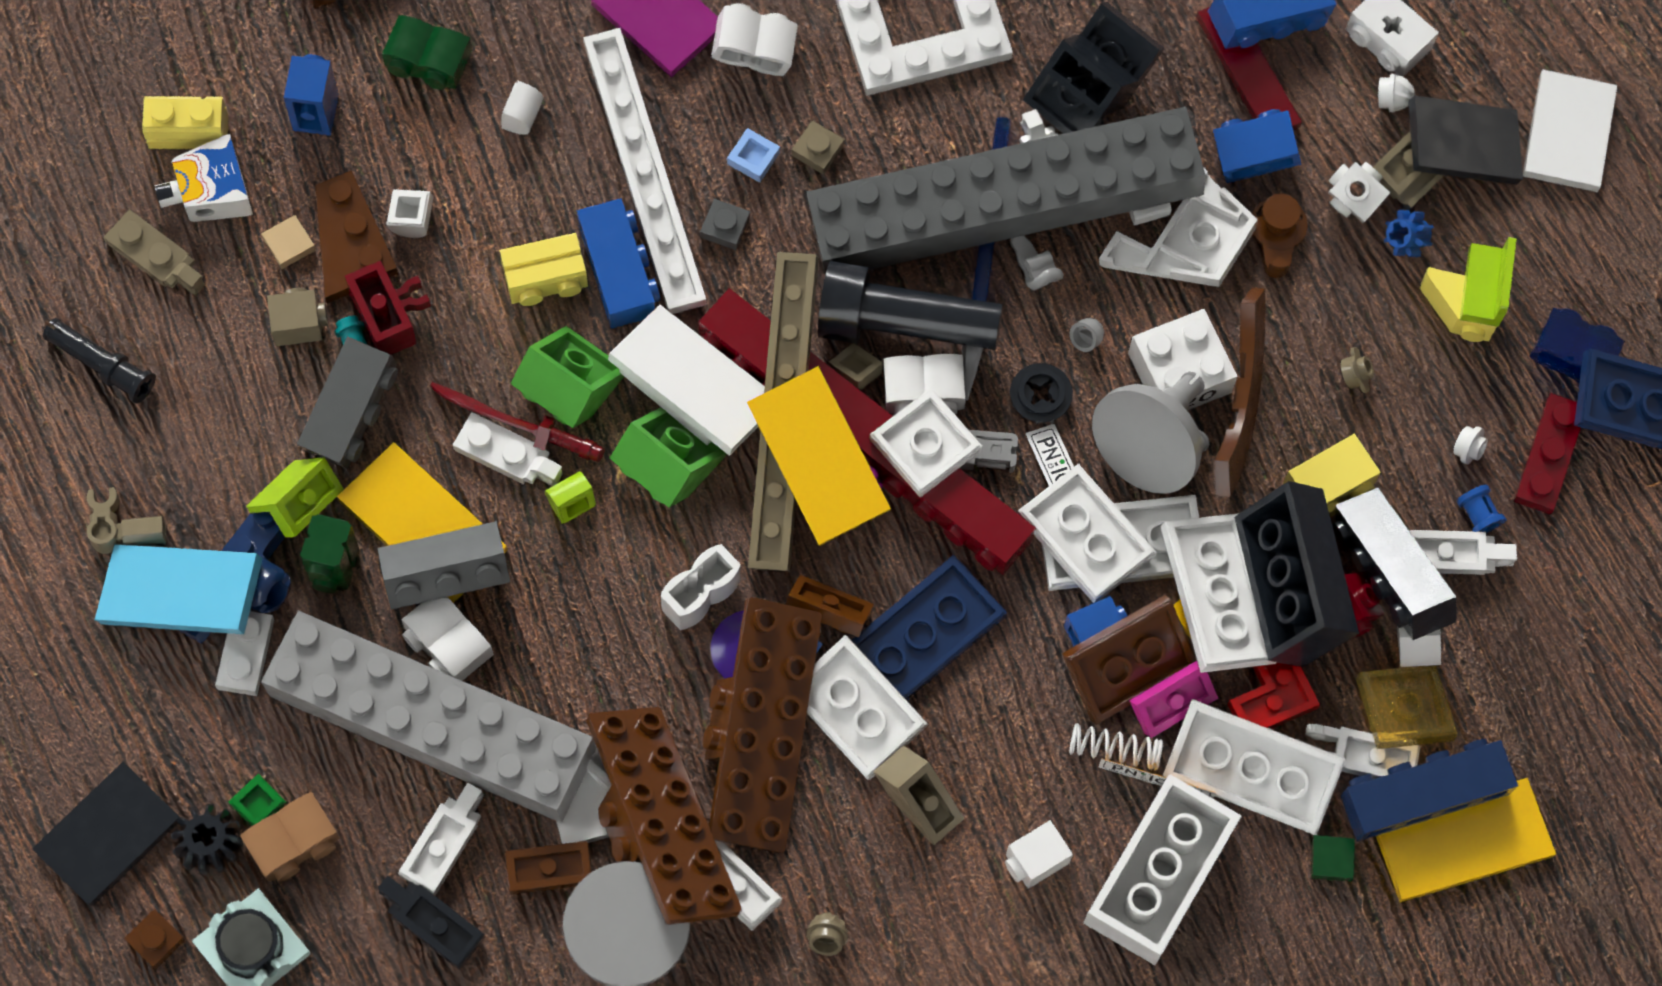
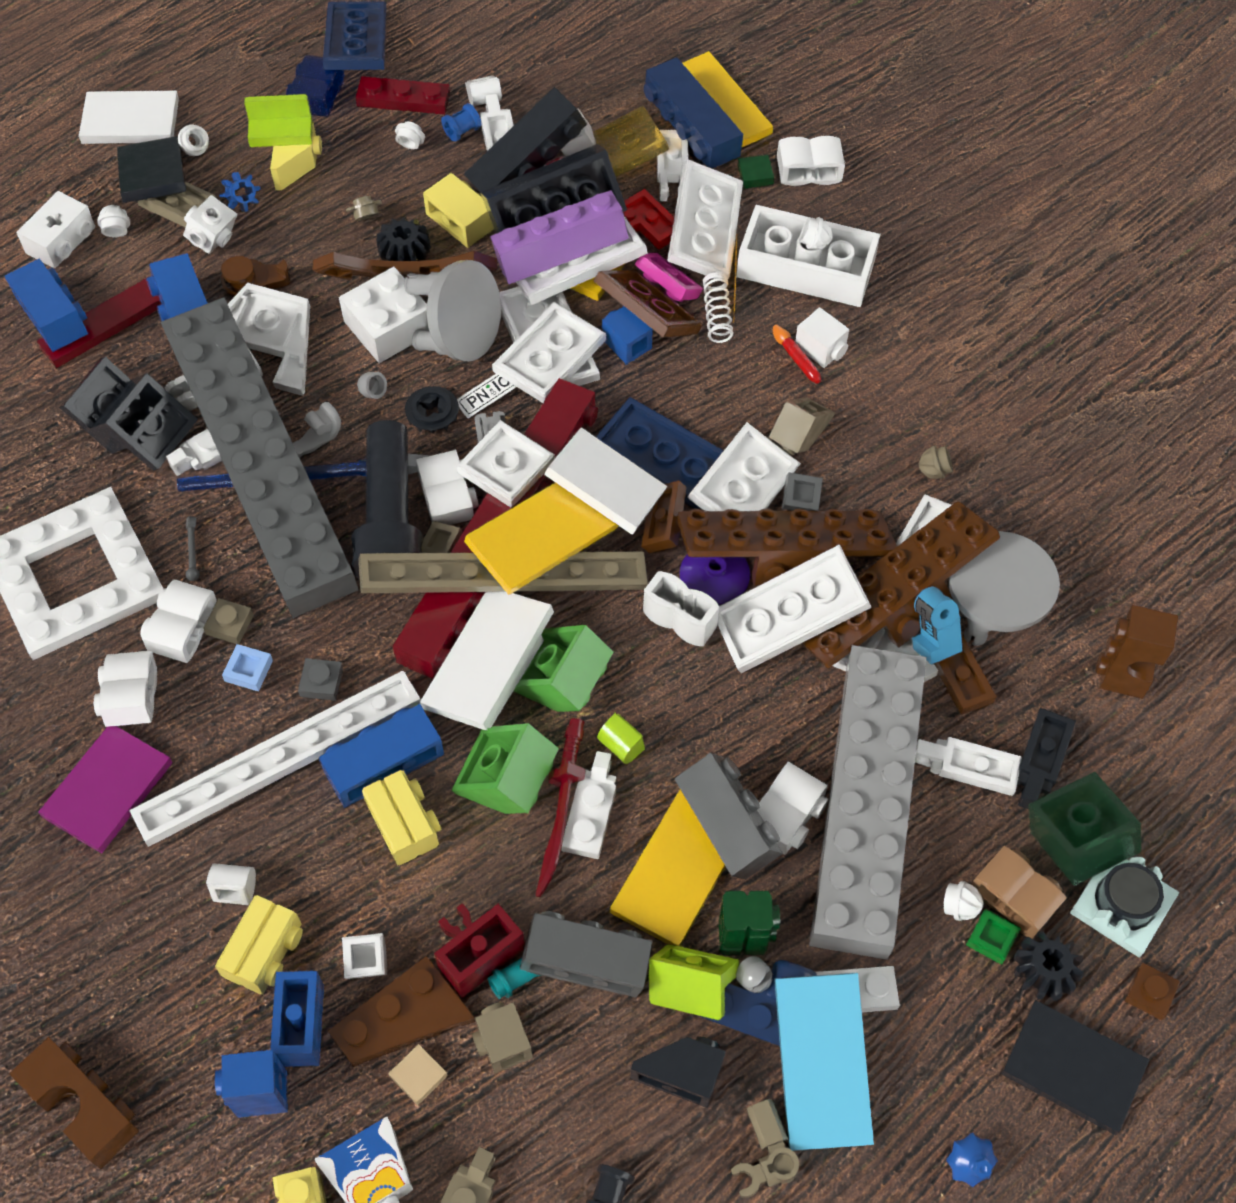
camera: 100 degrees left, 10 degrees down
dark green brick [382,15,473,90] -> none
none -> white brick [141,579,217,663]
none -> white plate [178,124,209,156]
none -> dark grey hinge [186,516,200,581]
none -> light yellow brick [215,895,303,995]
none -> blue brick [270,971,324,1067]
none -> black gear [376,216,431,261]
none -> white brick [465,75,502,106]
none -> medium lavender brick [490,190,629,284]
none -> white tile [544,428,667,535]
none -> black slope [630,1036,726,1108]
none -> white tile [717,544,872,673]
none -> light grey hinge [736,956,772,993]
none -> red piece [773,324,821,384]
none -> white brick [777,136,845,186]
none -> dark grey plate [782,472,822,511]
none -> white plate [799,217,833,250]
none -> dark azure leg [912,587,963,665]
none -> white plate [944,881,984,921]
none -> blue piece [946,1133,998,1187]
none -> clear green brick [1028,771,1141,886]

